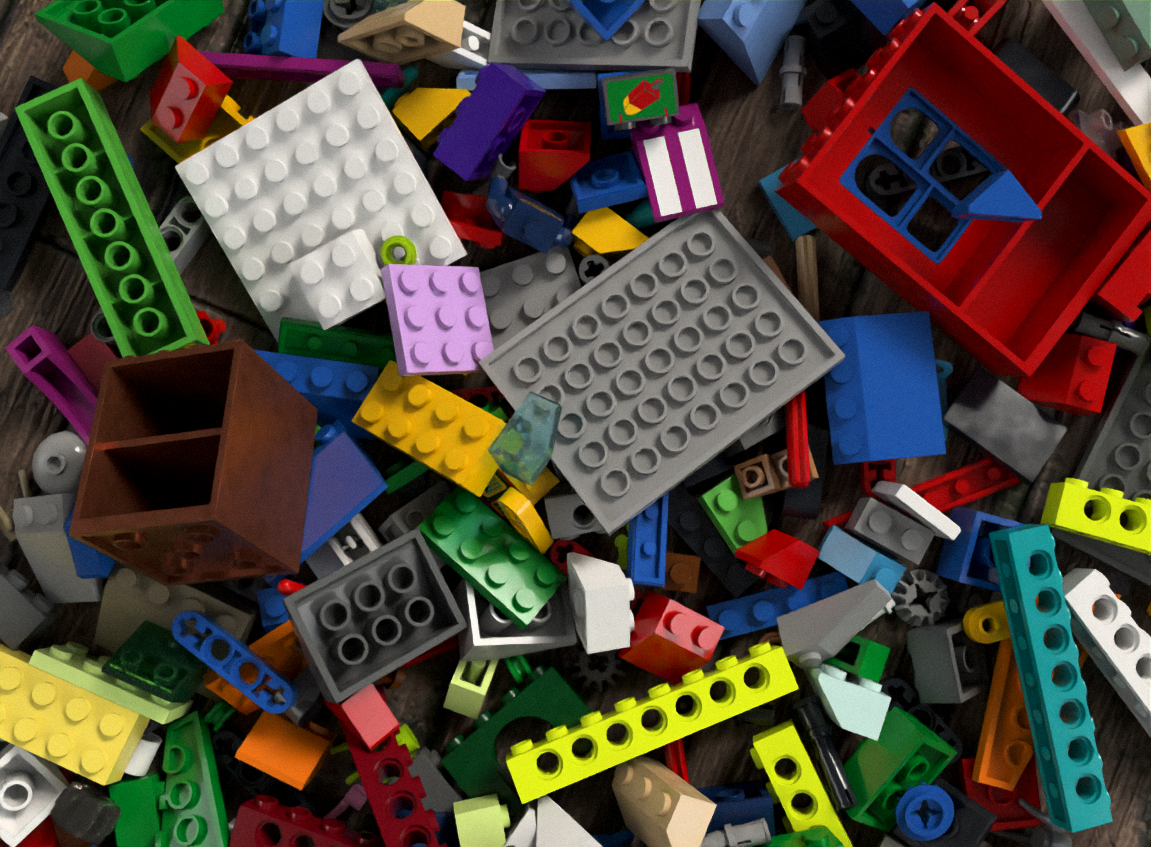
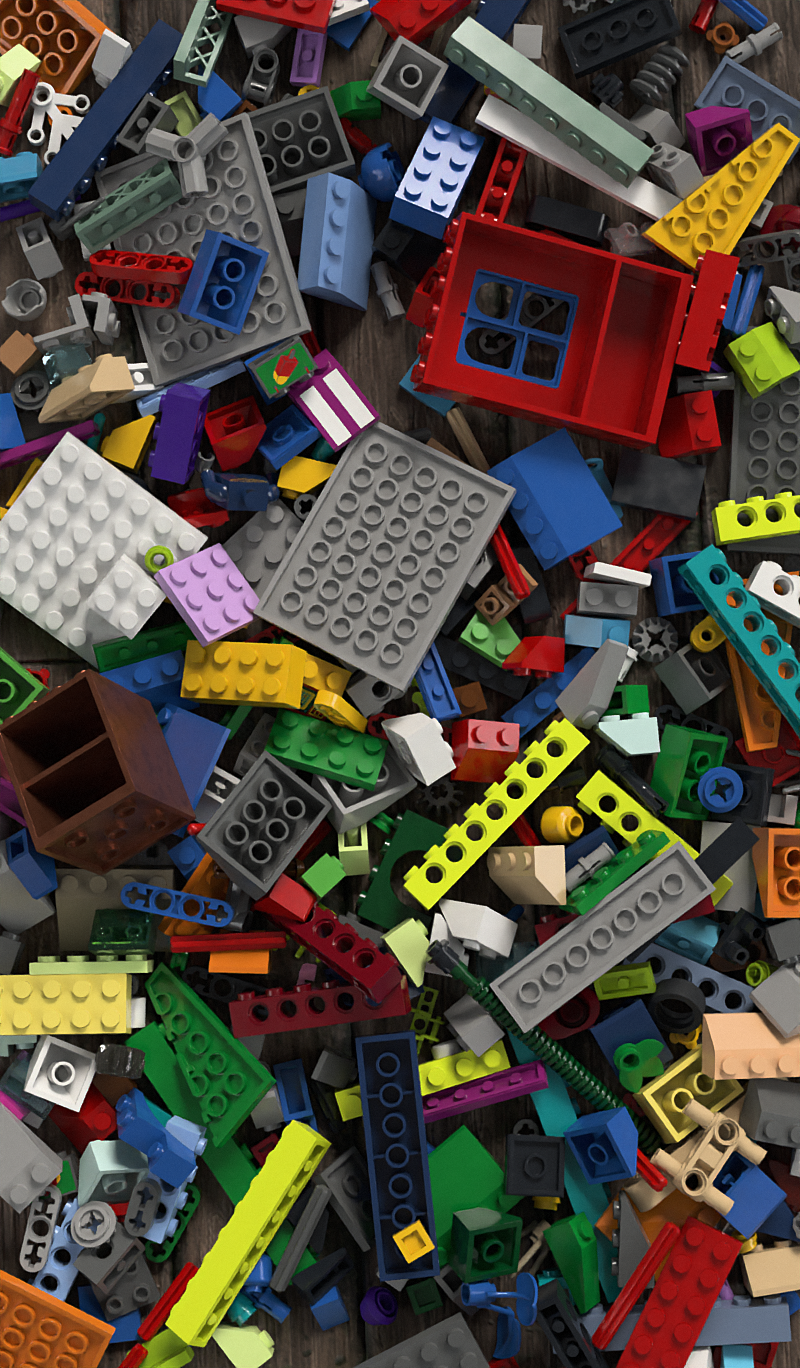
camera: 25 degrees left, 0 degrees up
clear light blue slope [488,391,562,486] -> none
blue slope [951,170,1042,223] -> none
none -> red axle [170,931,287,953]
none -> bright green brick [297,853,346,902]
none -> yellow head [540,806,584,843]

